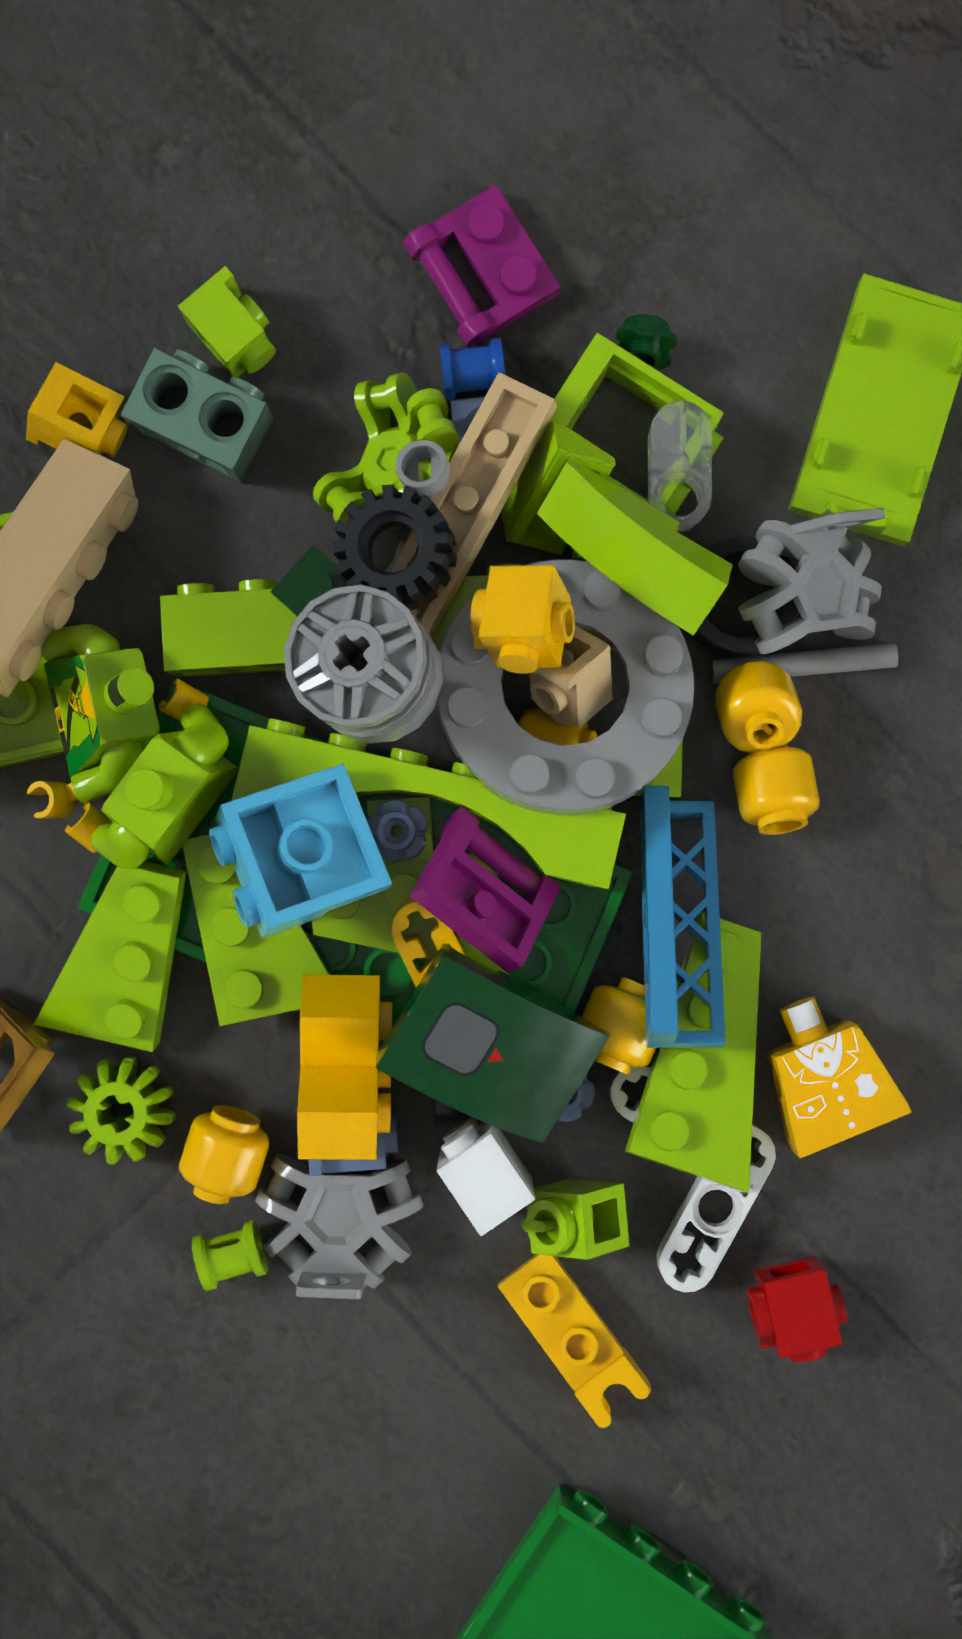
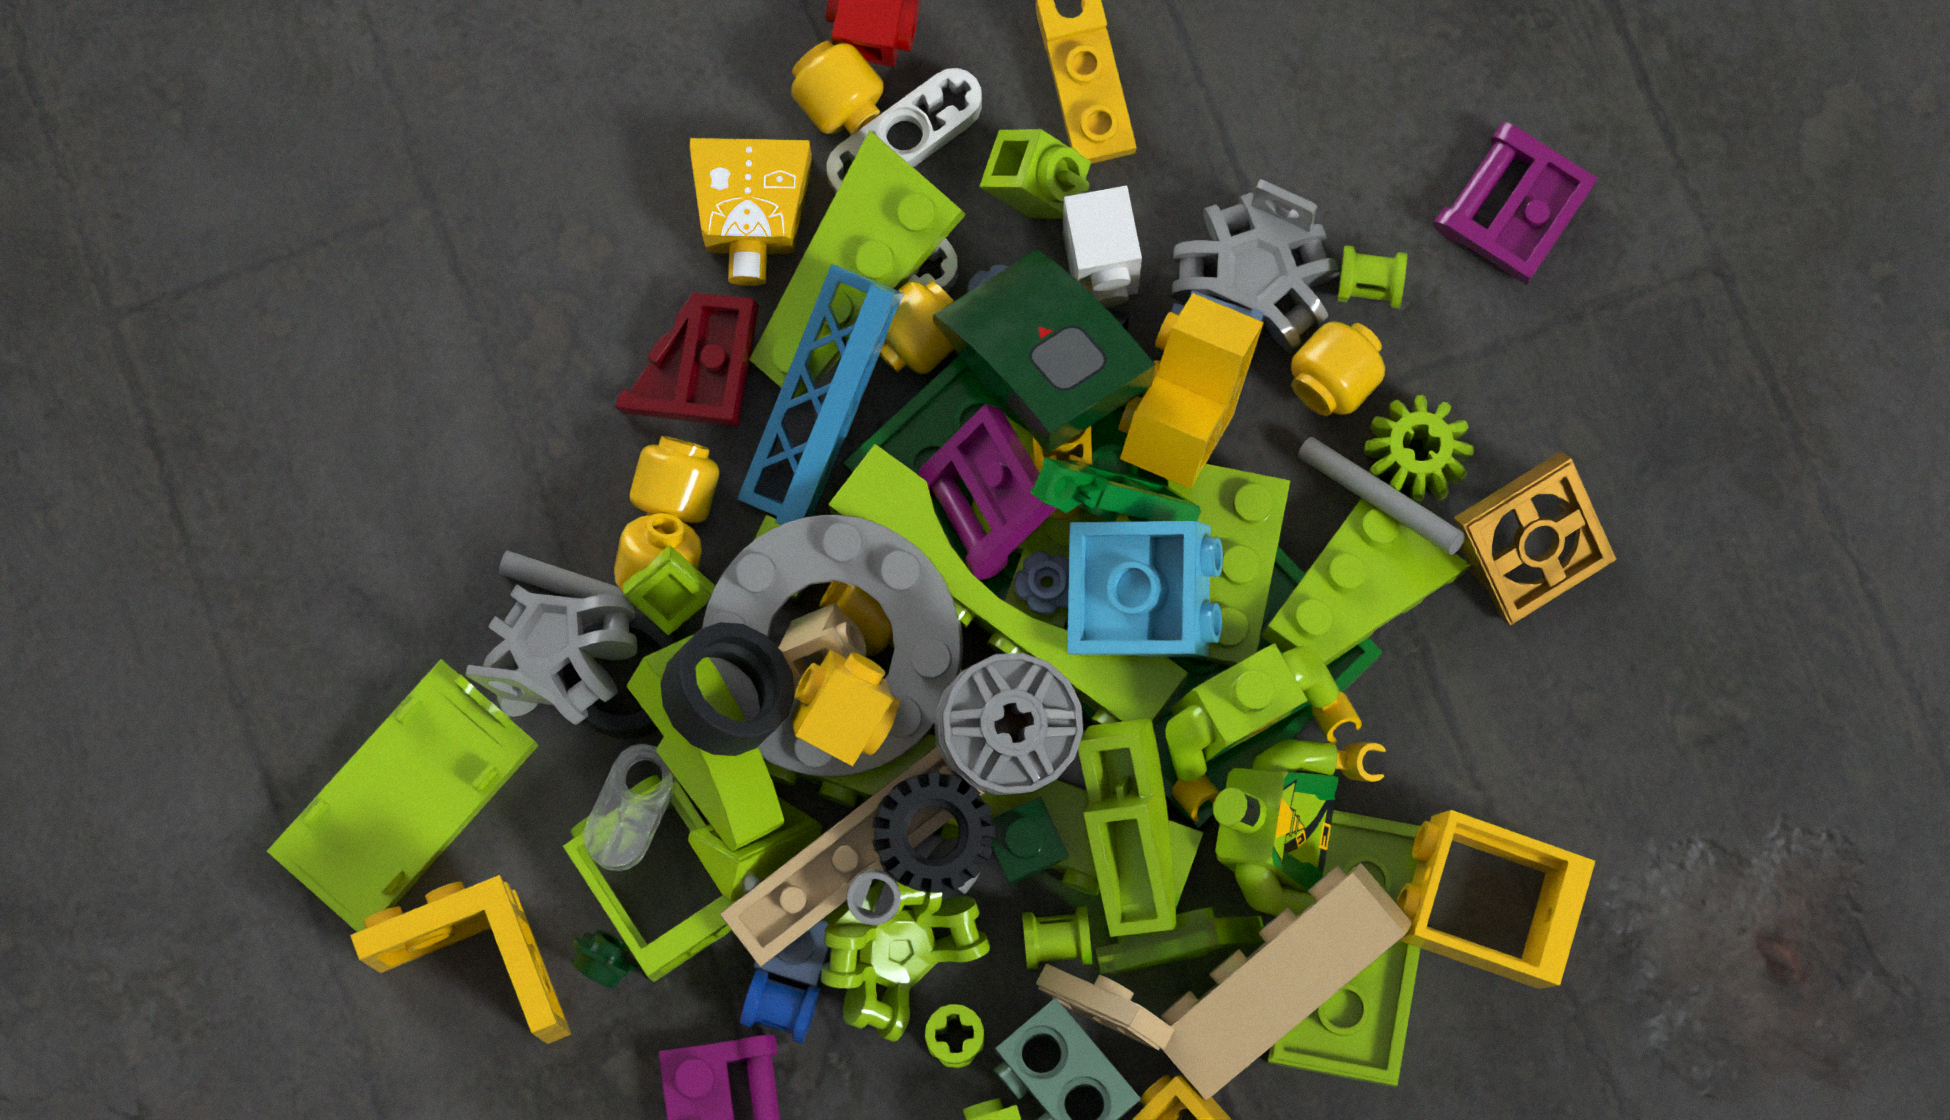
camera: 160 degrees left, 10 degrees down
none -> yellow bracket [350,875,571,1044]
none -> dark red wing [616,292,759,426]
none -> lime tile [623,545,715,636]
none -> black tyre [660,622,795,756]
none -> yellow head [791,40,883,135]
none -> lime bush [925,1004,985,1069]
none -> lime bush [1022,906,1092,969]
none -> green hinge [1030,457,1201,522]
none -> tan plate [1036,964,1175,1050]
none -> lime slope [1078,717,1176,937]
none -> clear neon green wing [1095,908,1265,974]
none -> light grey bar [1298,437,1465,555]
none -> magenta plate [1433,122,1598,285]

